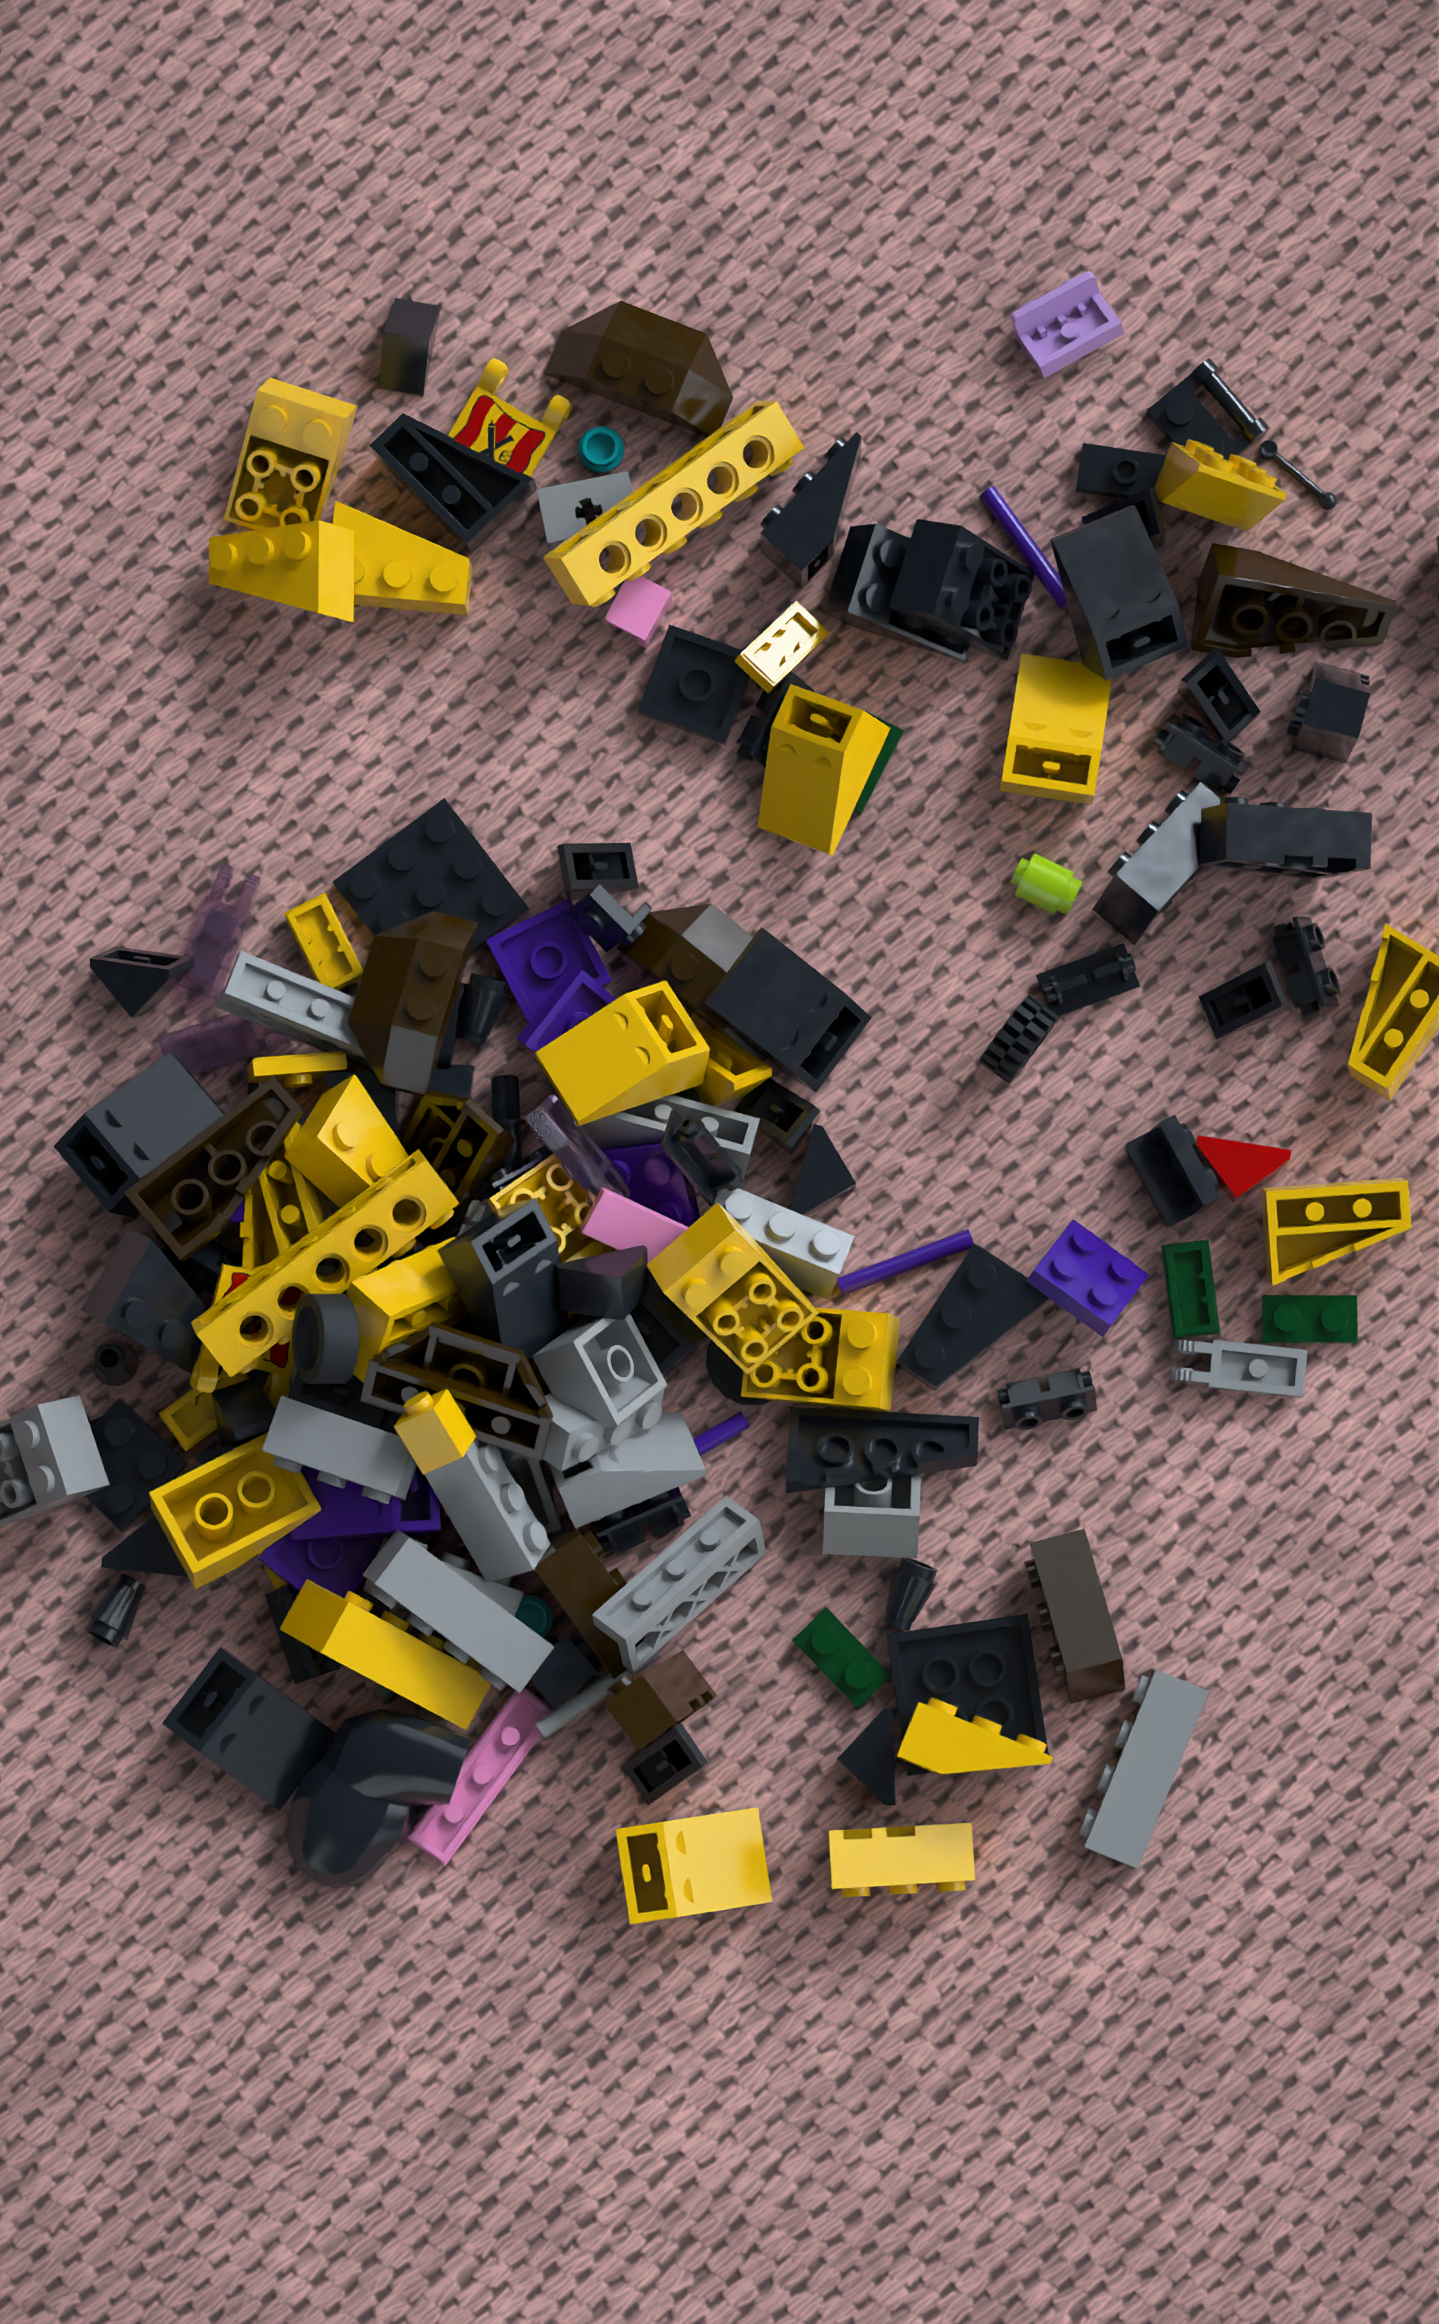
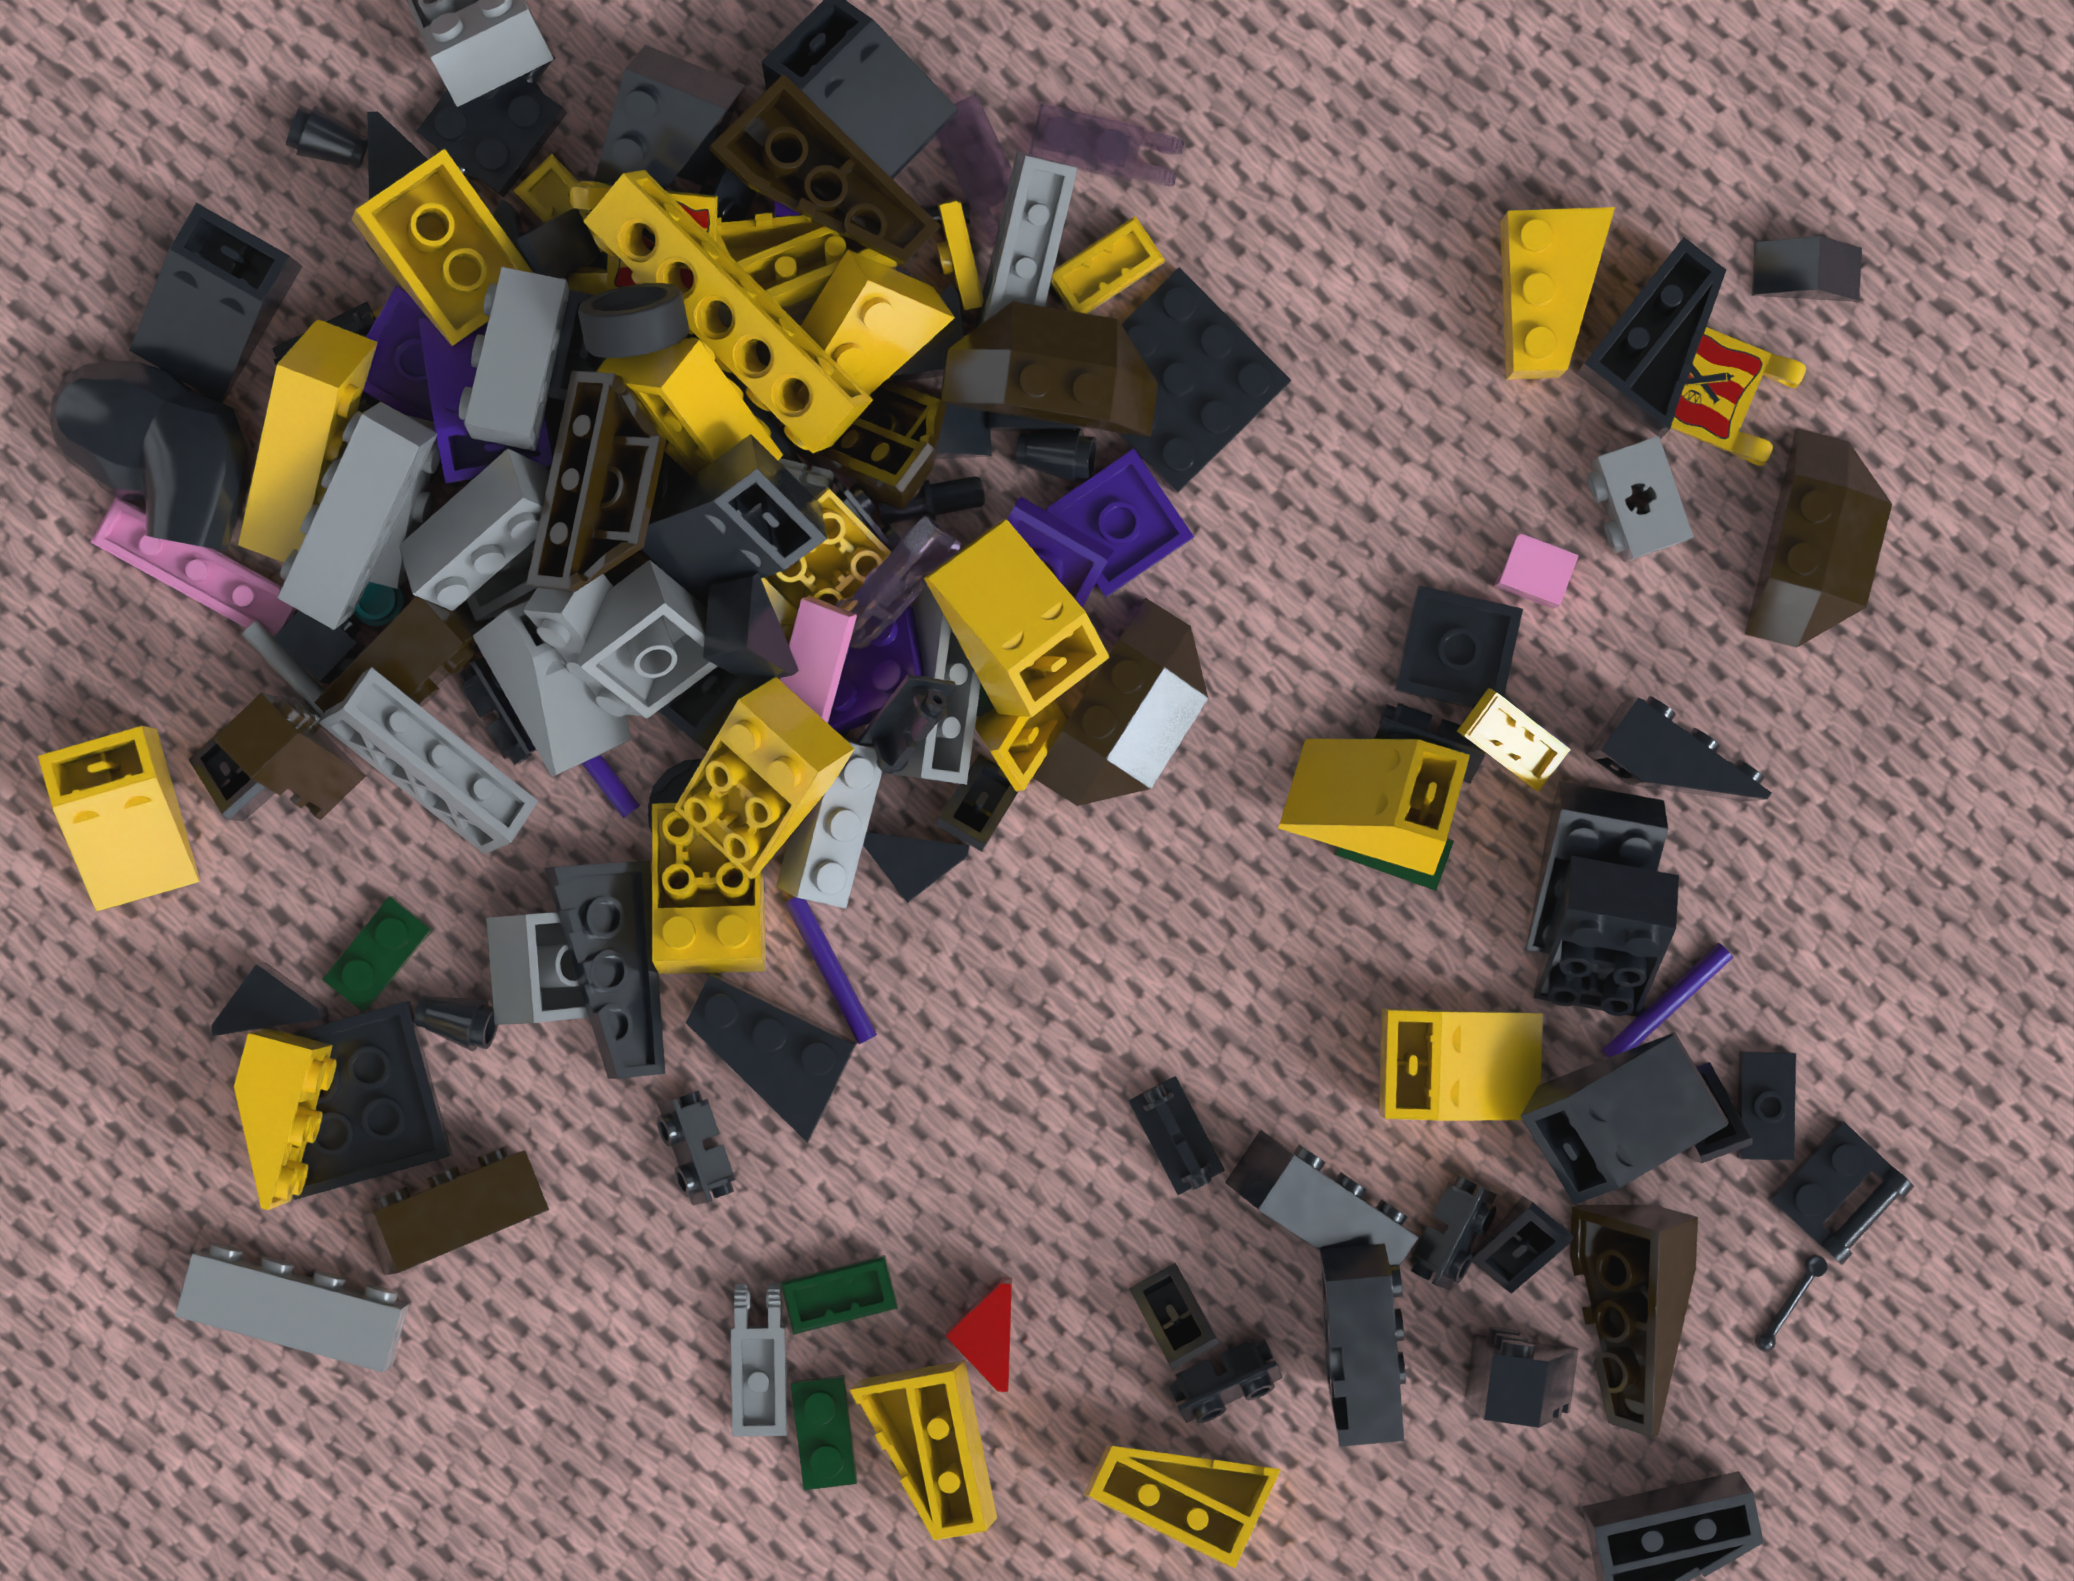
camera: 75 degrees right, 5 degrees up
black slope [90,946,195,1018] -> none
black cone [92,1339,138,1386] -> none
yellow wedge [209,520,354,622] -> none
yellow slope [224,378,357,530] -> none
yellow brick [394,1389,476,1475] -> none
yellow brick [543,401,804,607] -> none
black slope [557,843,639,901] -> none
black bracket [567,884,652,953] -> none
teal plate [578,426,625,473] -> none
black slope [704,927,872,1092] -> none
yellow wedge [828,1823,975,1897] -> none
black tyre [979,994,1060,1084] -> none
lavender bracket [1010,271,1124,378] -> none
lime brick [1010,853,1083,915] -> none
dark purple plate [1026,1219,1149,1337] -> none
black bracket [1124,1115,1220,1227] -> none
yellow slope [1155,439,1287,531] -> none

